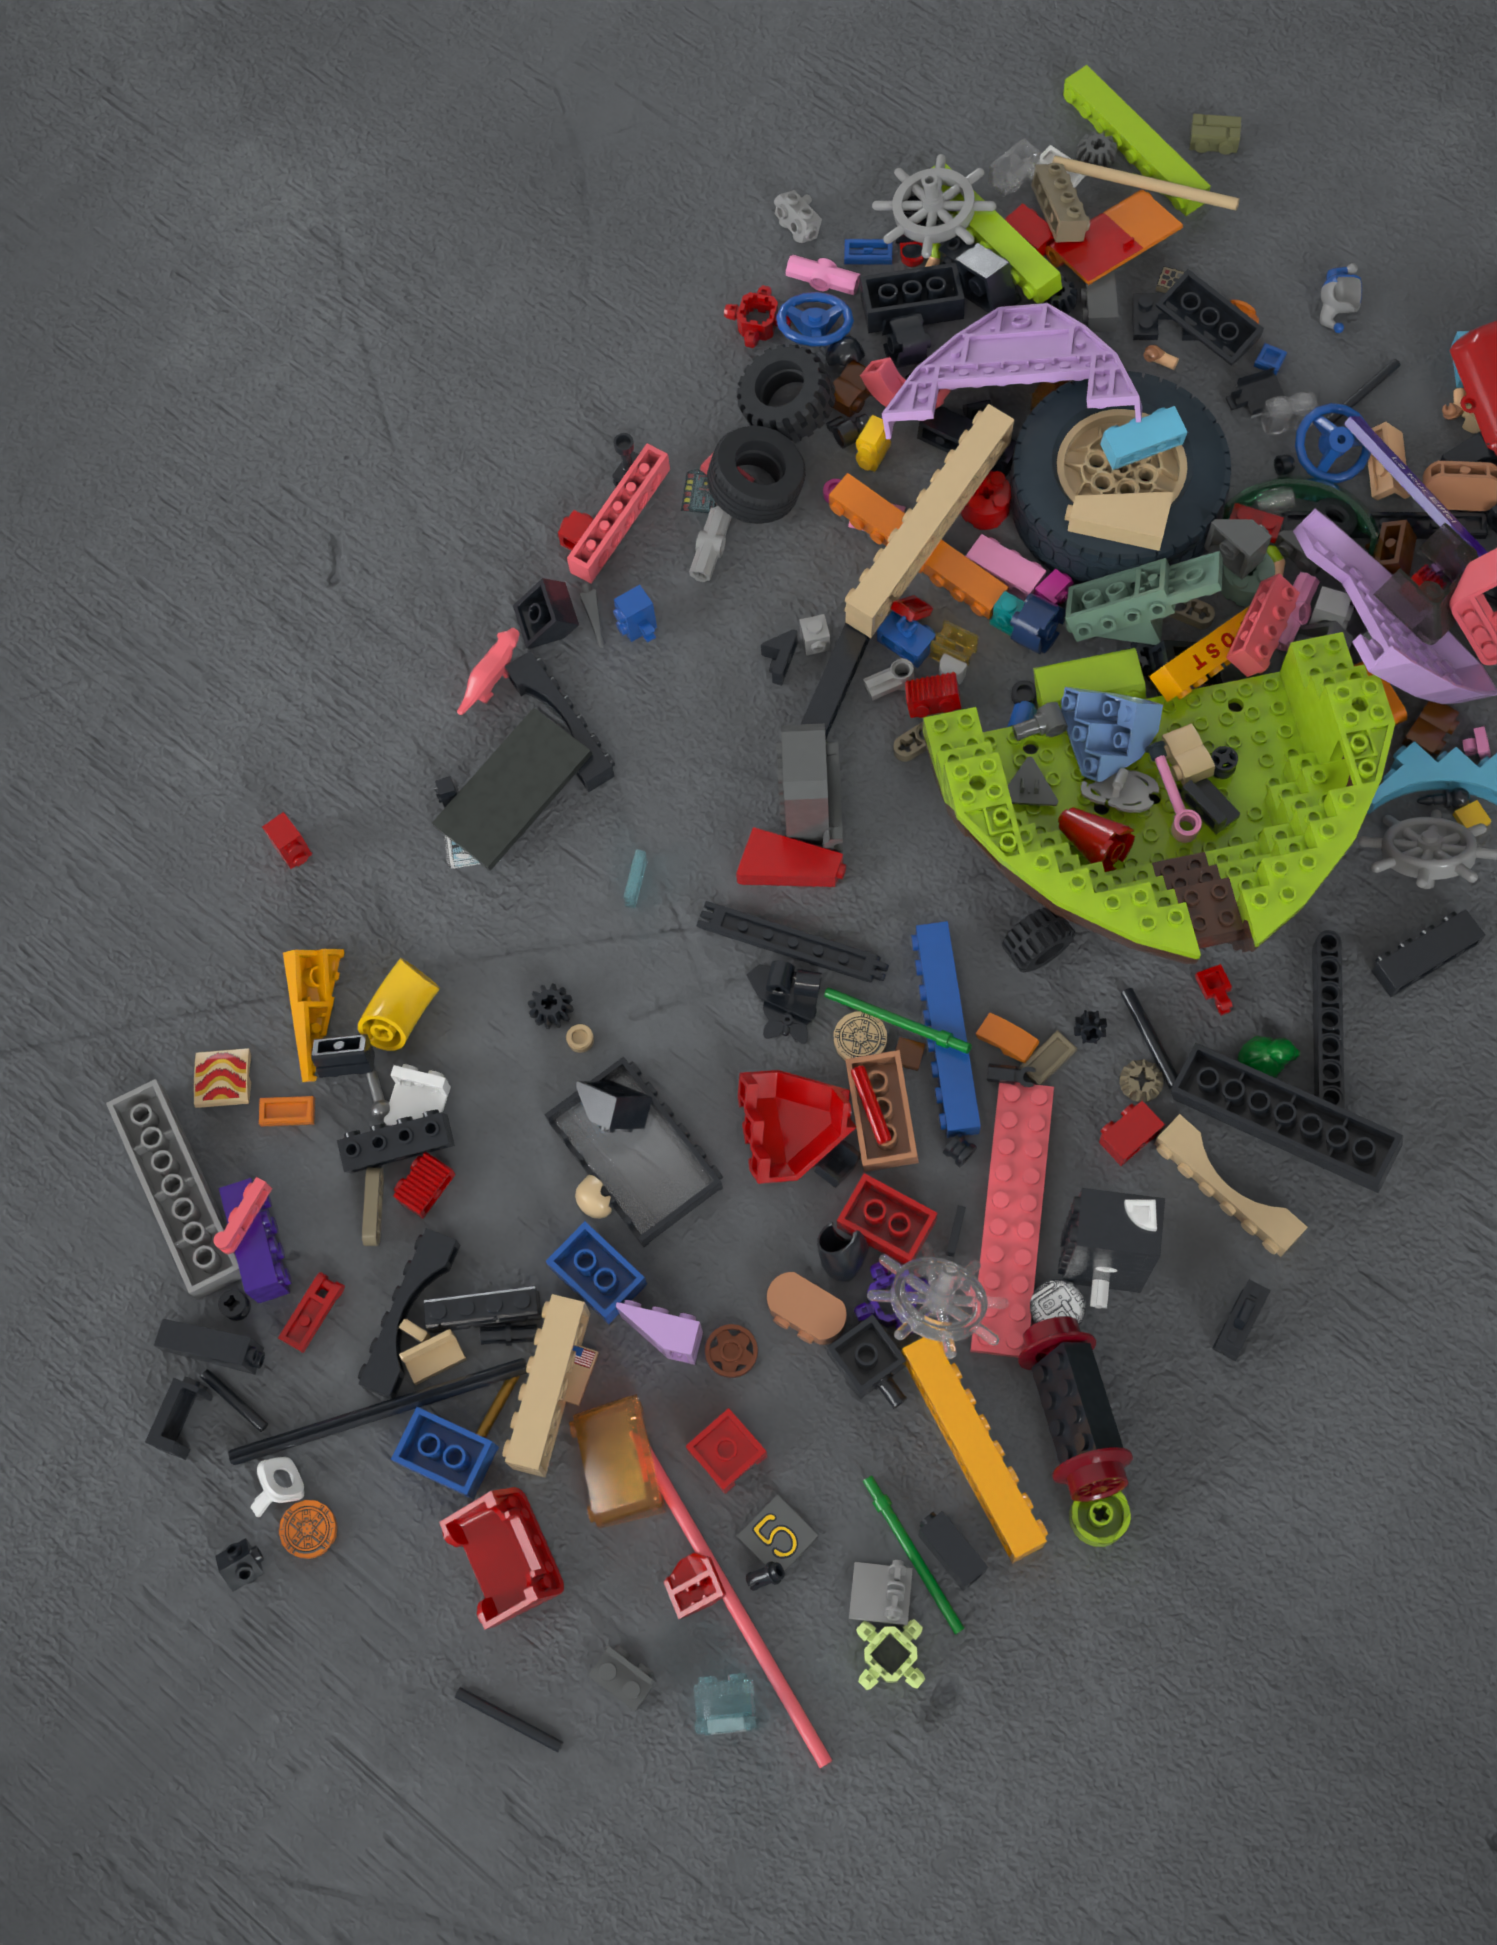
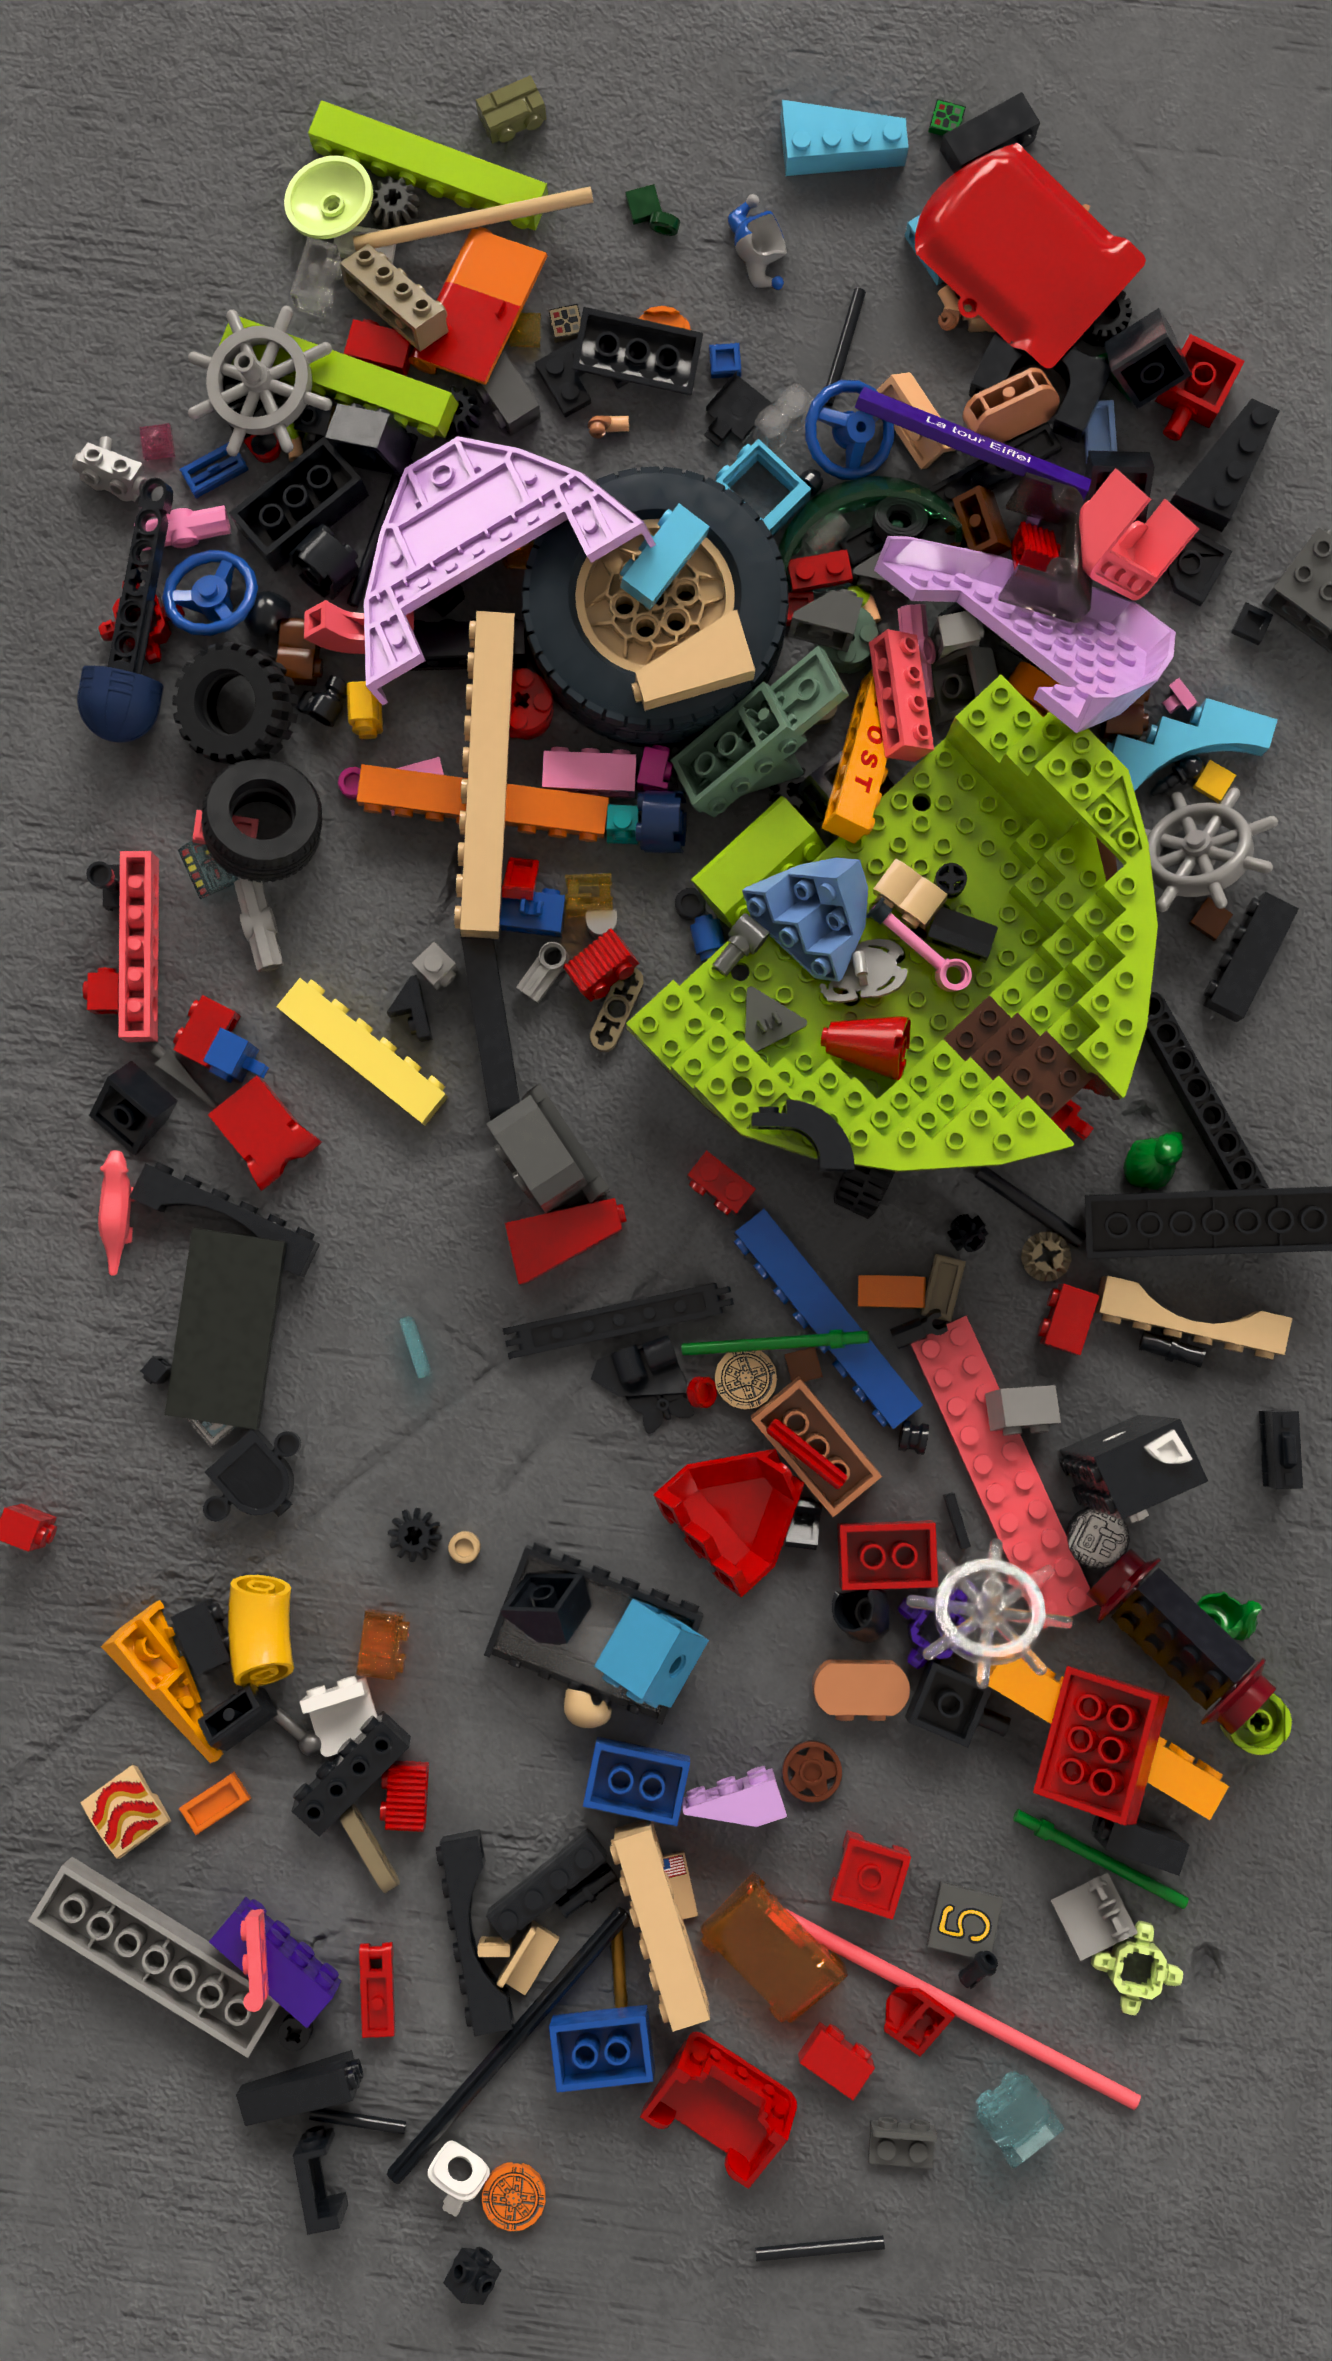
camera: 40 degrees left, 15 degrees up
none -> piece [77,477,173,743]
none -> clear pink tile [139,423,175,460]
none -> black brick [170,1598,231,1676]
none -> red brick [173,995,241,1069]
none -> black piece [203,1429,301,1522]
none -> red piece [208,1075,323,1191]
none -> light yellow brick [276,978,448,1126]
none -> yellowish green dish [284,156,373,239]
none -> clear orange brick [356,1609,410,1680]
none -> clear yellow plate [509,313,541,348]
none -> dark azure brick [594,1599,709,1708]
none -> dark green tile [625,184,662,225]
none -> dark green tile [649,211,680,236]
none -> red brick [687,1150,756,1216]
none -> red tile [687,1376,717,1408]
none -> medium azure window [715,439,811,537]
none -> black arch [751,1099,855,1172]
none -> medium azure wedge [780,100,909,176]
none -> red brick [798,2021,875,2101]
none -> light grey brick [985,1385,1061,1436]
none -> red slope [1033,1666,1170,1826]
none -> black pin [1139,1331,1206,1368]
none -> reddish brown tile [1188,897,1233,941]
none -> green hair [1197,1592,1262,1641]

